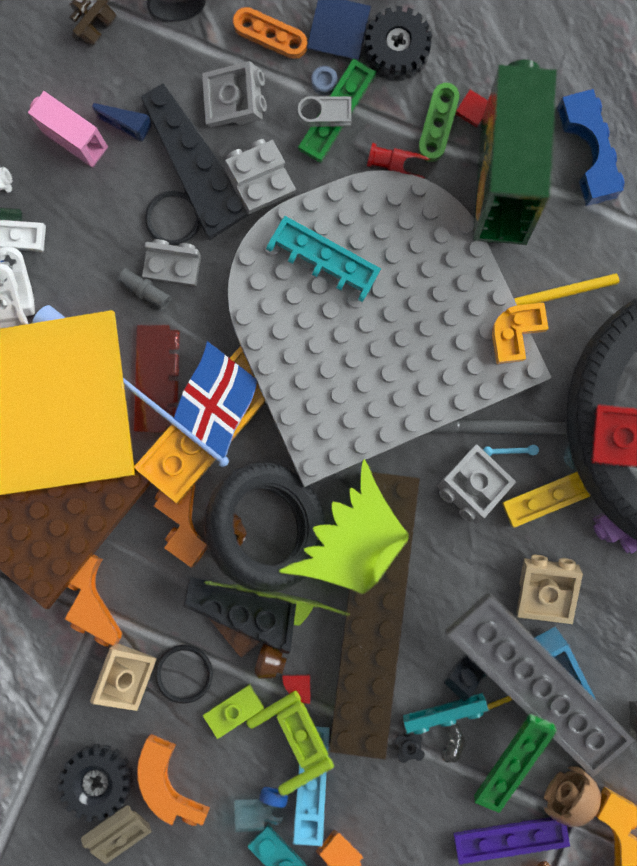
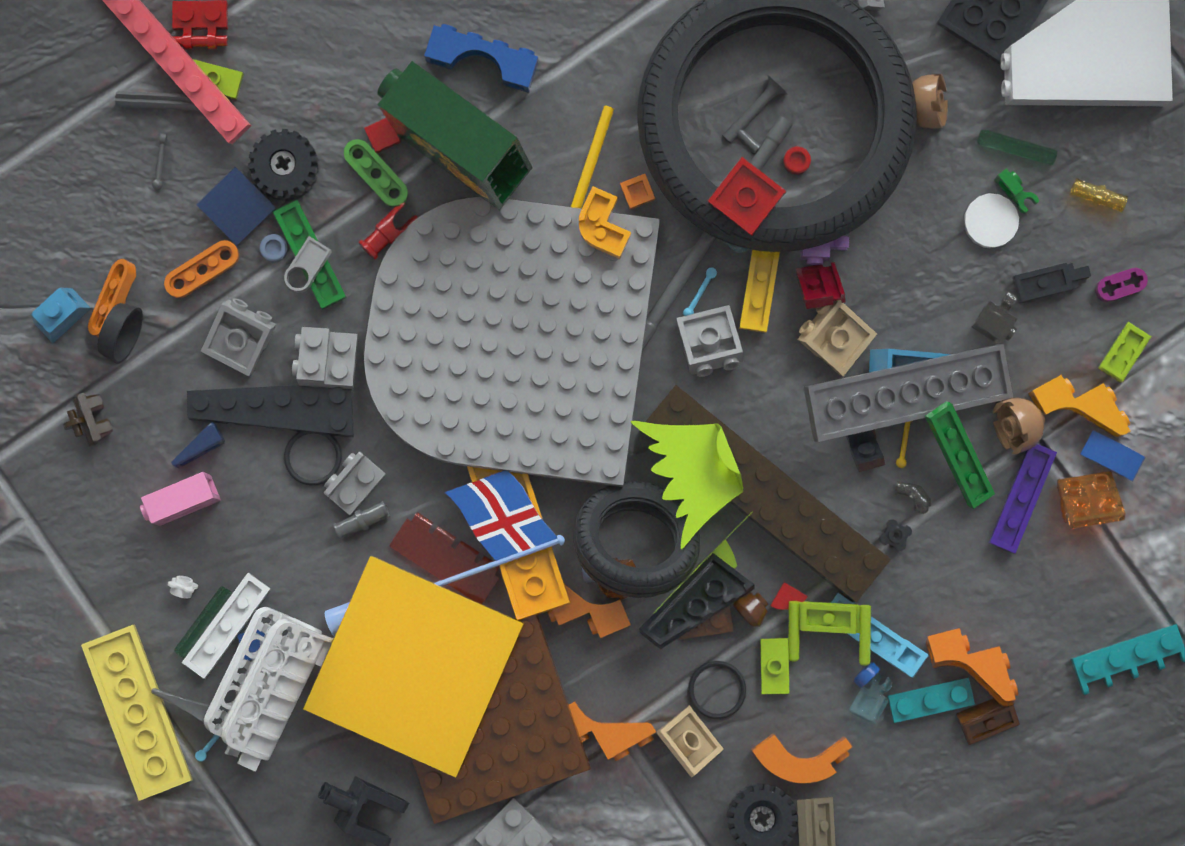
camera: 65 degrees left, 0 degrees up
teal hinge [266,215,381,303] -> none
teal plate [403,693,489,734] -> none
none -> orange plate [620,174,655,210]
none -> dark red plate [796,262,846,309]

